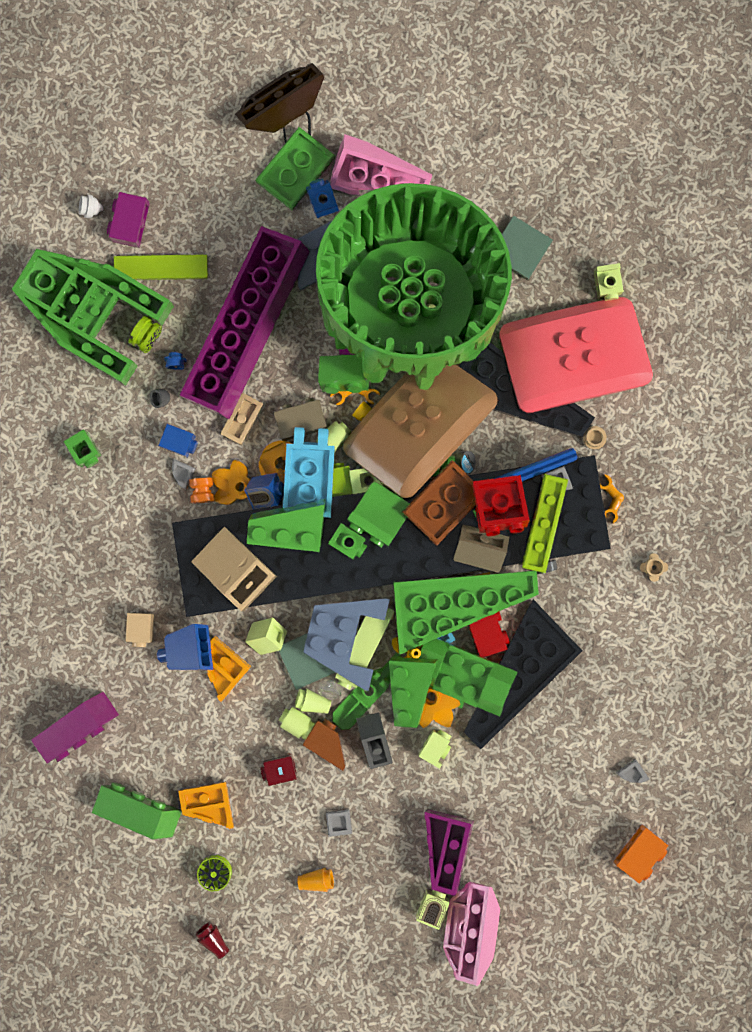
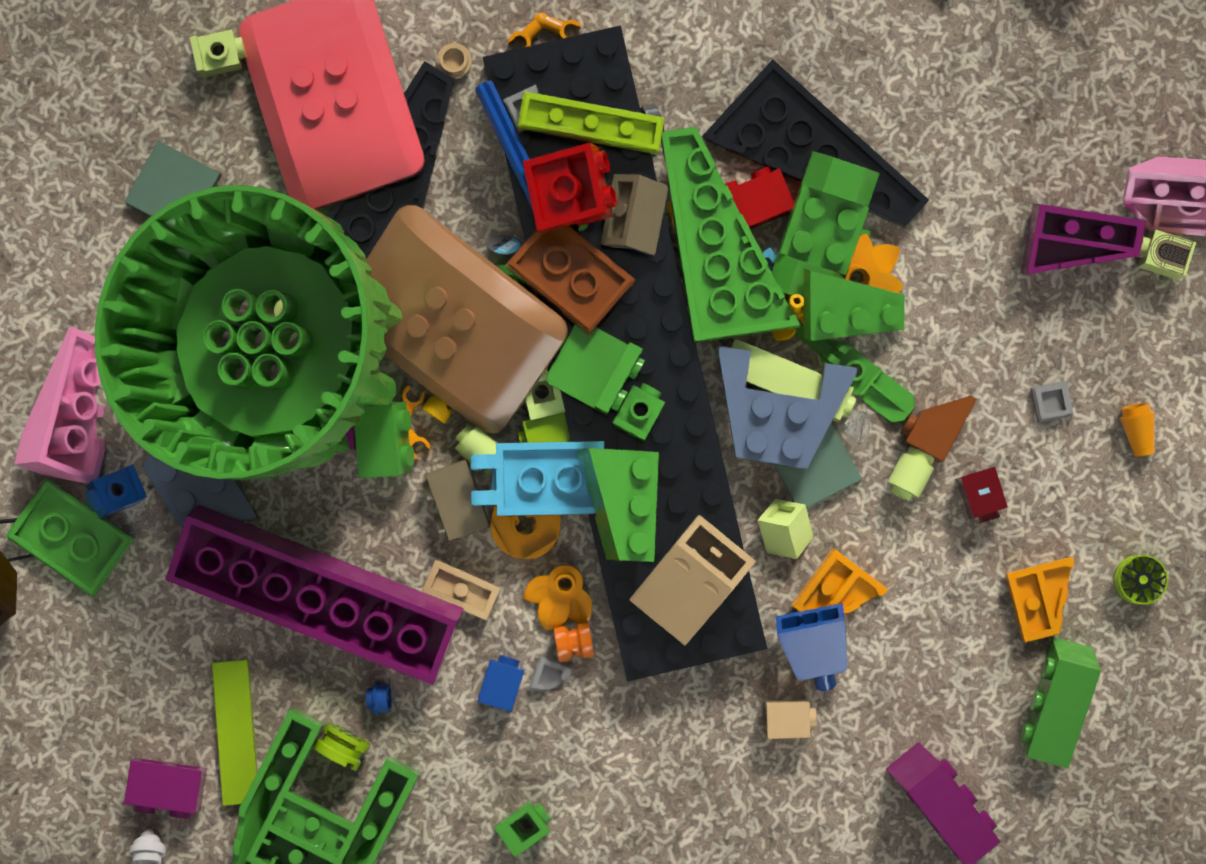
camera: 95 degrees left, 0 degrees up
dark grey hinge [150,388,171,408] -> none
blue brick [244,473,284,510] -> none
yellowish green cone [295,688,331,714] -> none
dark grey slope [356,712,393,769] -> none
yellowish green brick [418,729,452,769] -> none

